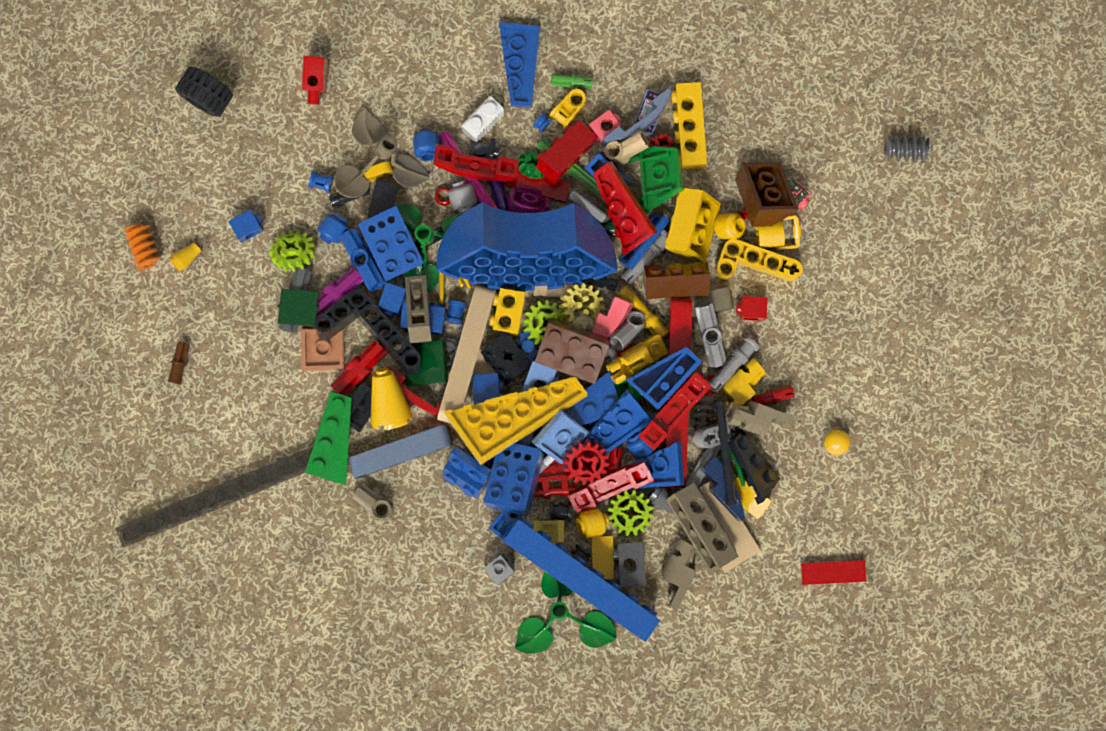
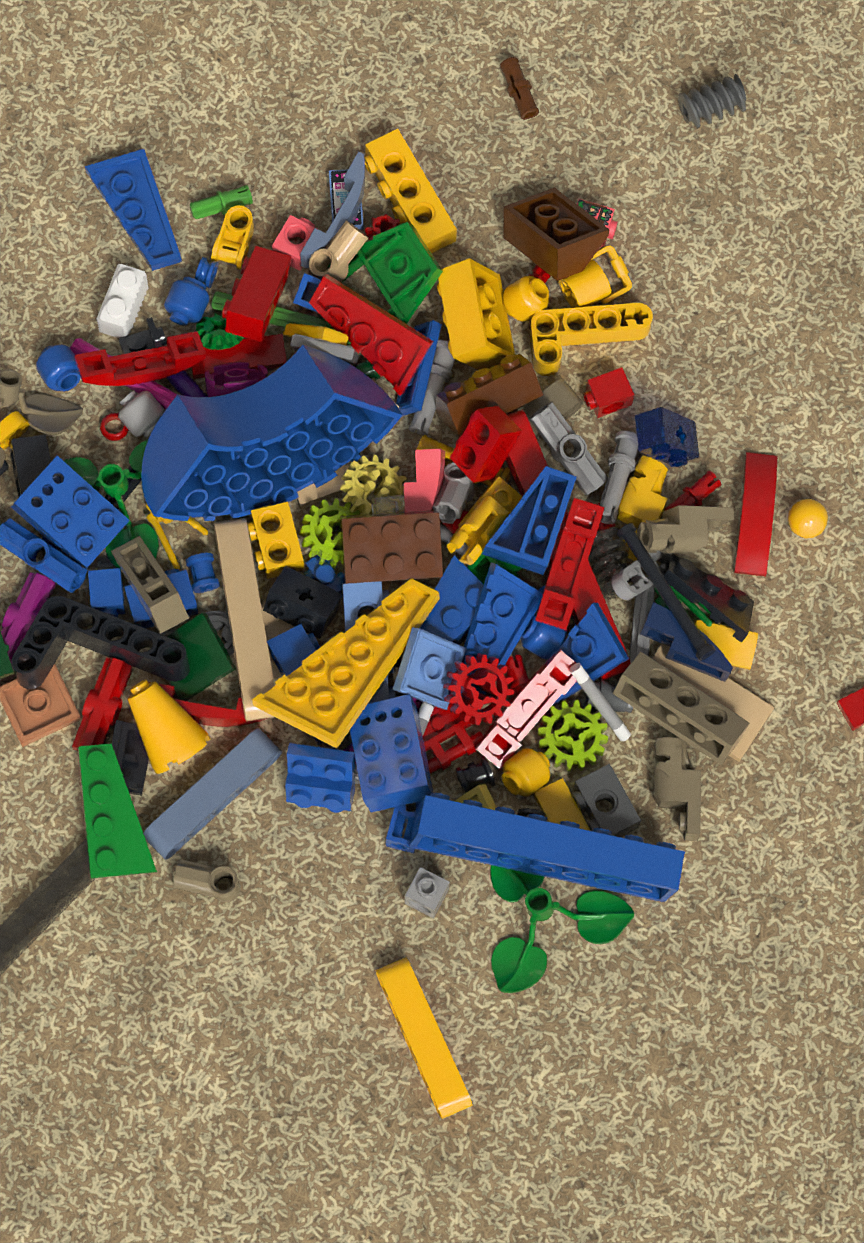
camera: 25 degrees left, 10 degrees down
black axle [583,276,618,291] -> none
none -> blue head [164,277,210,326]
none -> yellow tile [283,323,349,346]
none -> yellow beam [375,957,473,1119]
none -> red brick [450,406,522,483]
none -> reddish brown pin [500,57,539,120]
none -> light grey bar [569,663,631,741]
none -> clear blue brick [635,407,699,467]
none -> red slope [734,452,778,577]

